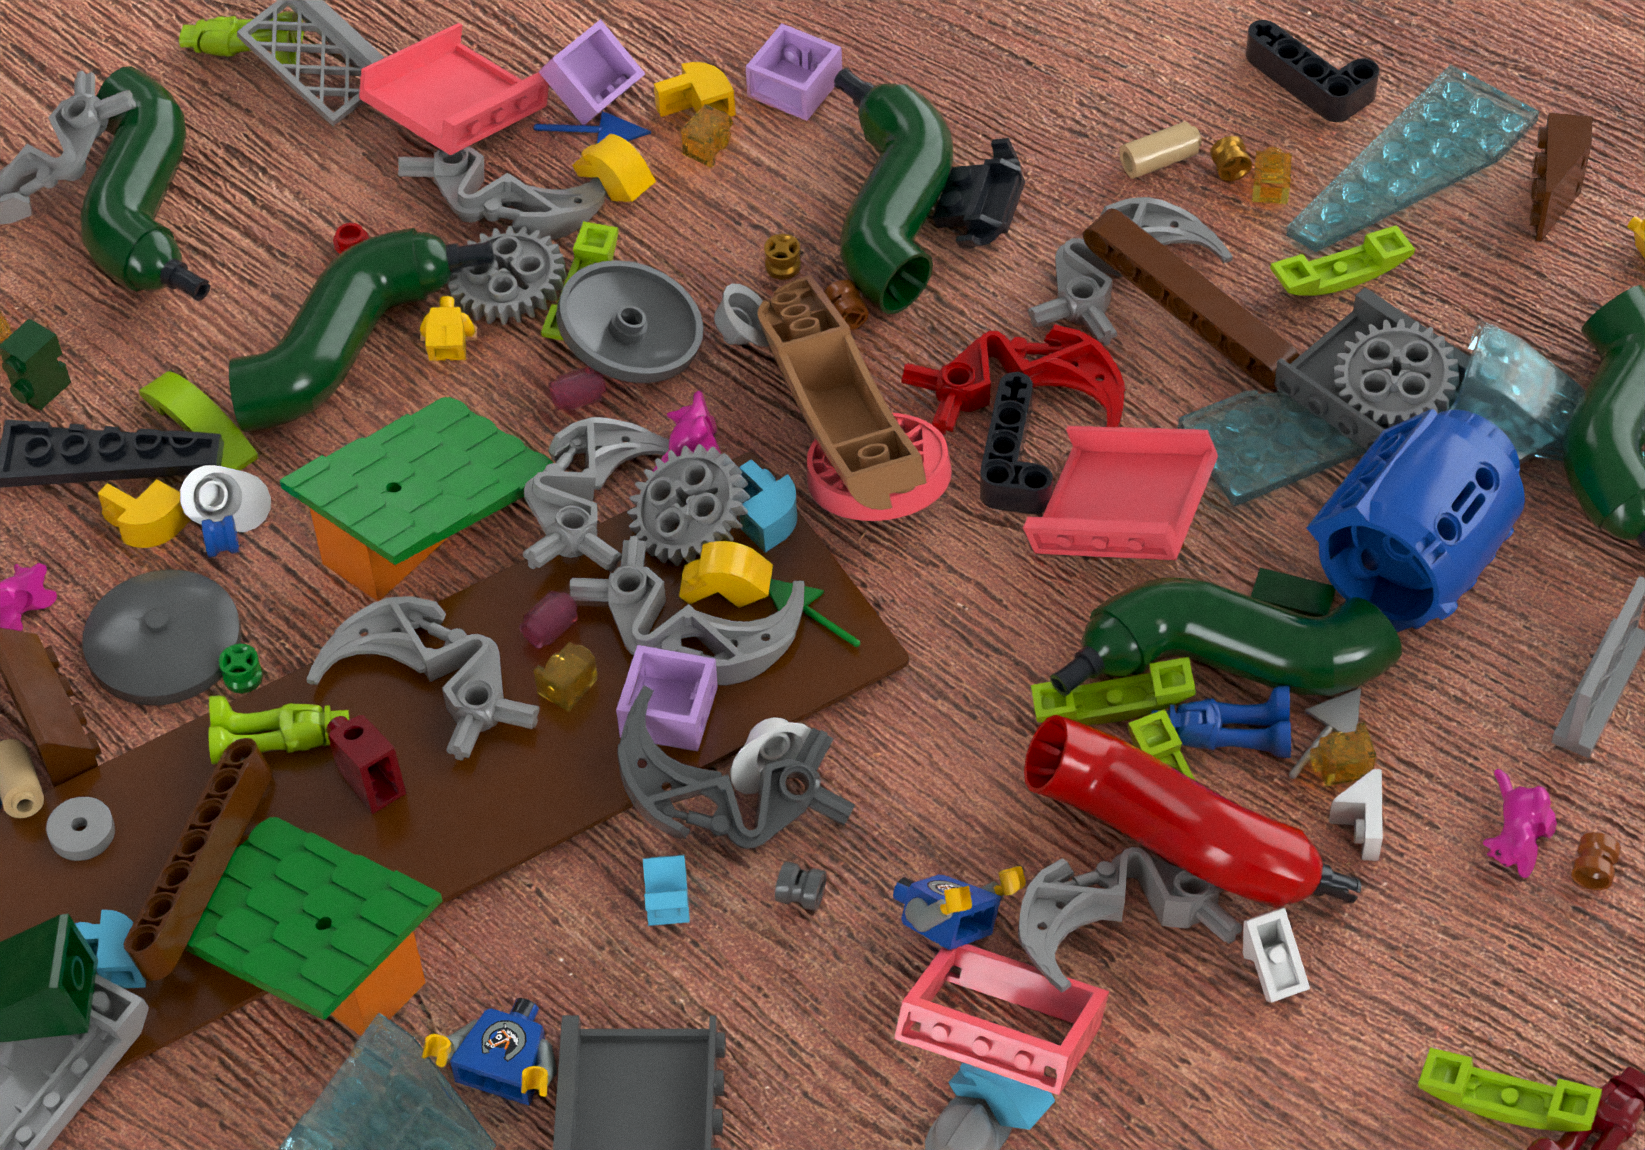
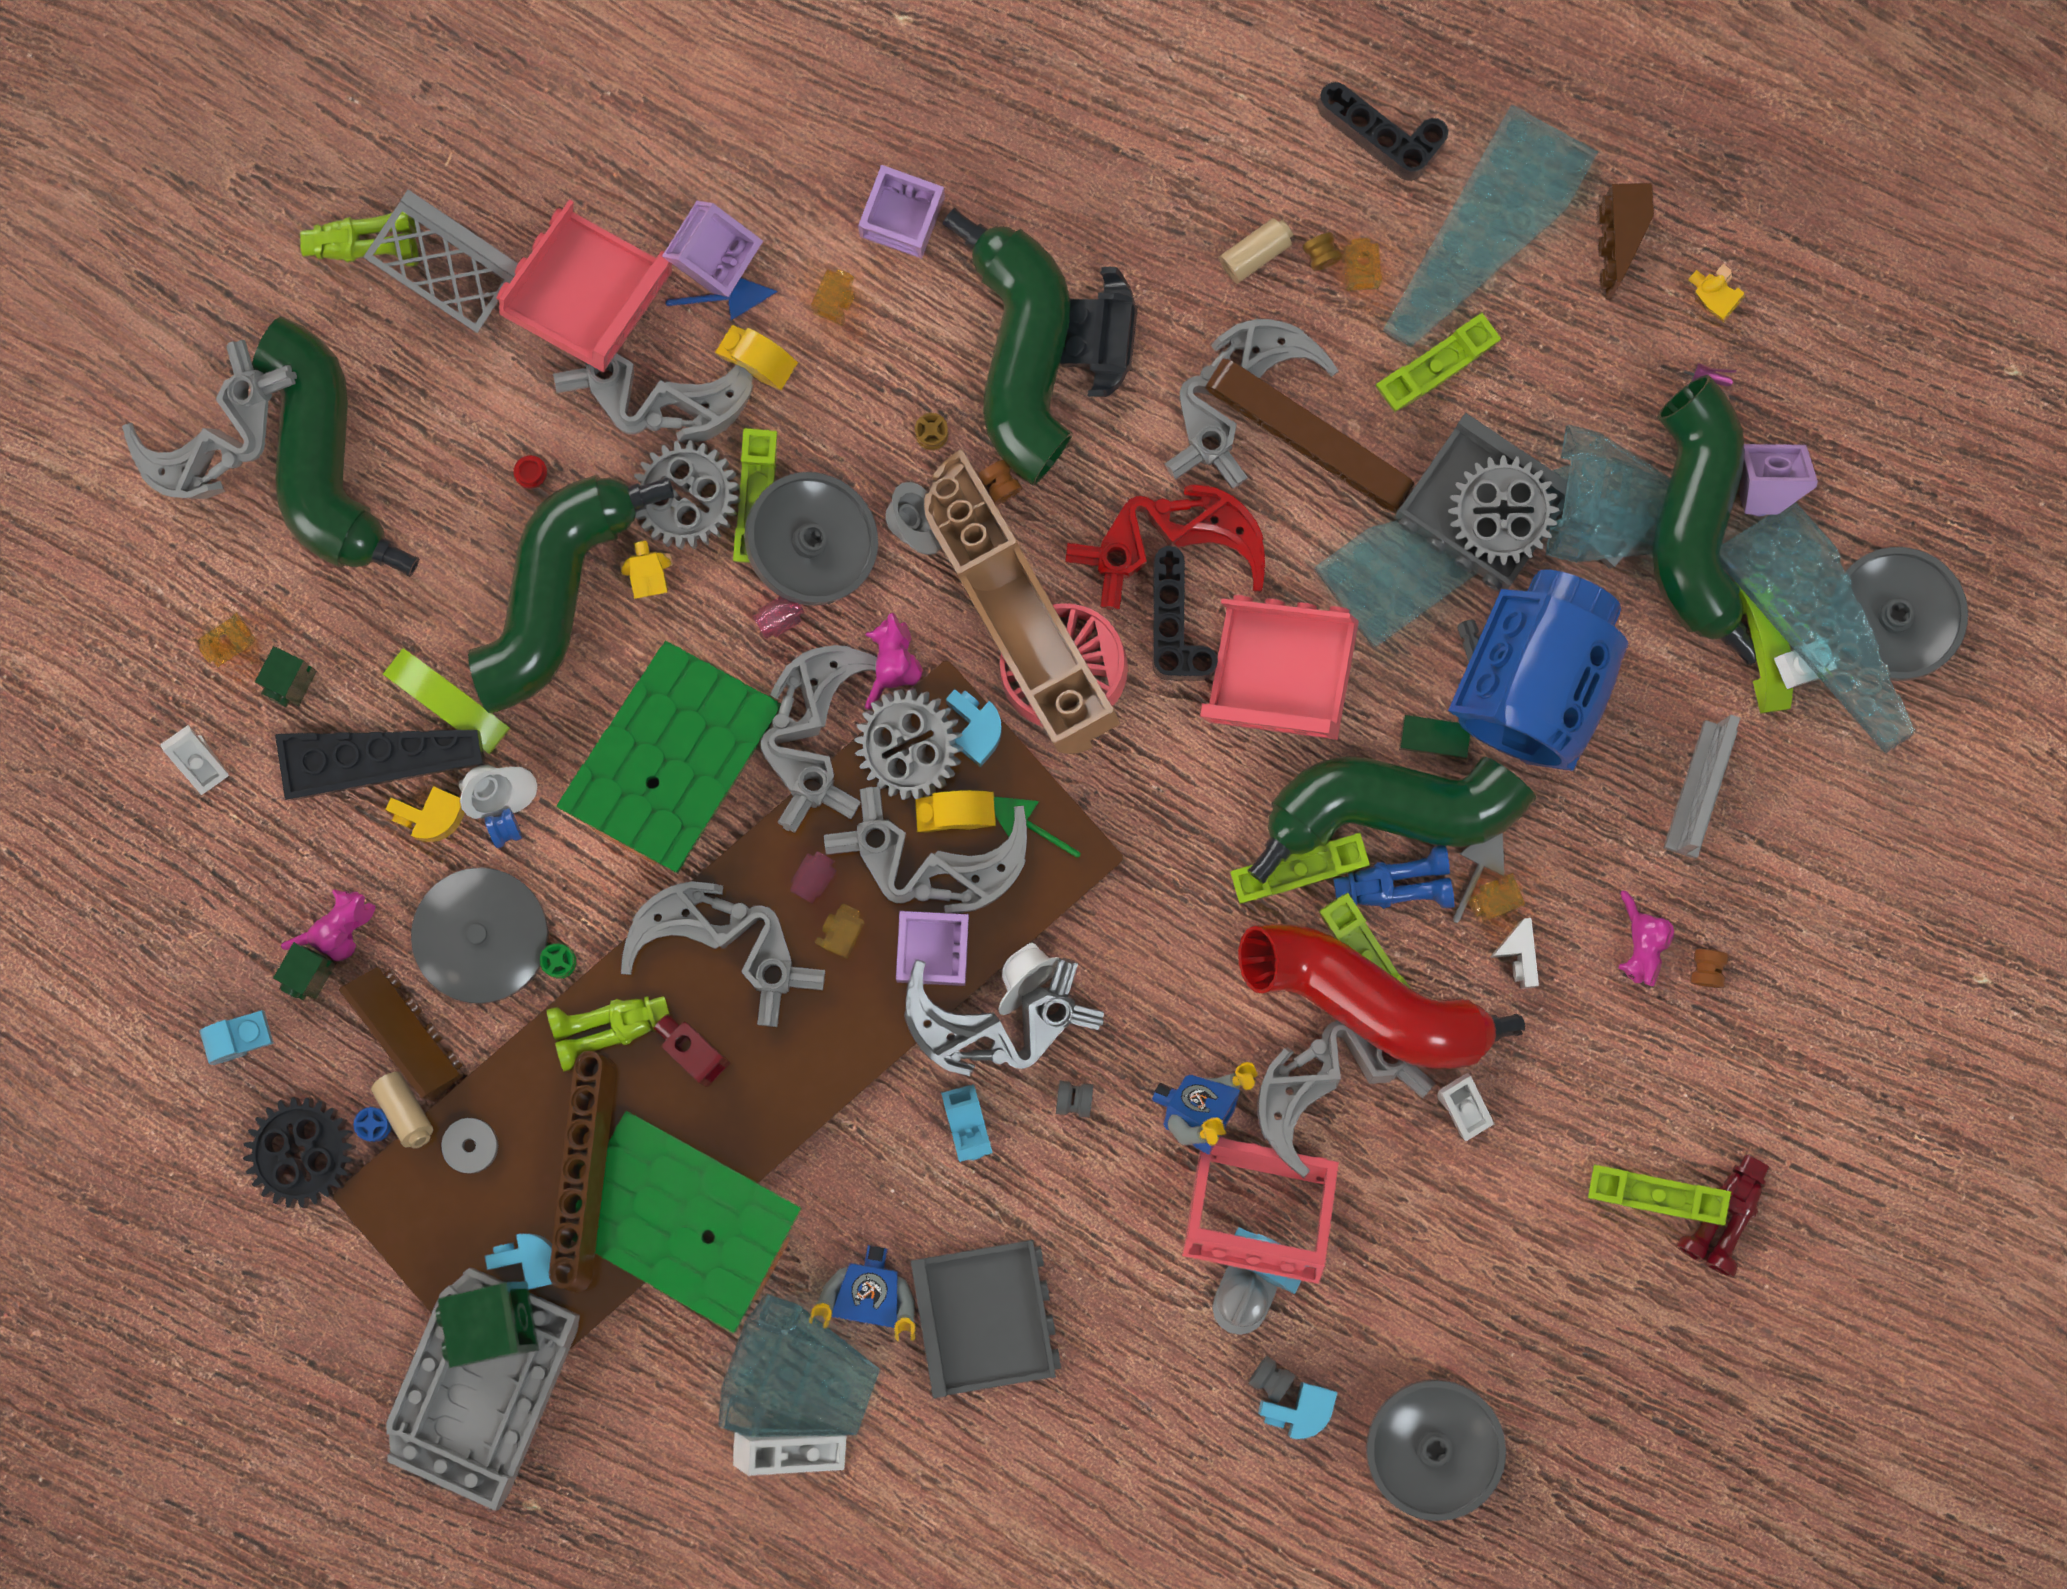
camera: 15 degrees left, 30 degrees up
yellow brick [654,62,736,125] -> none

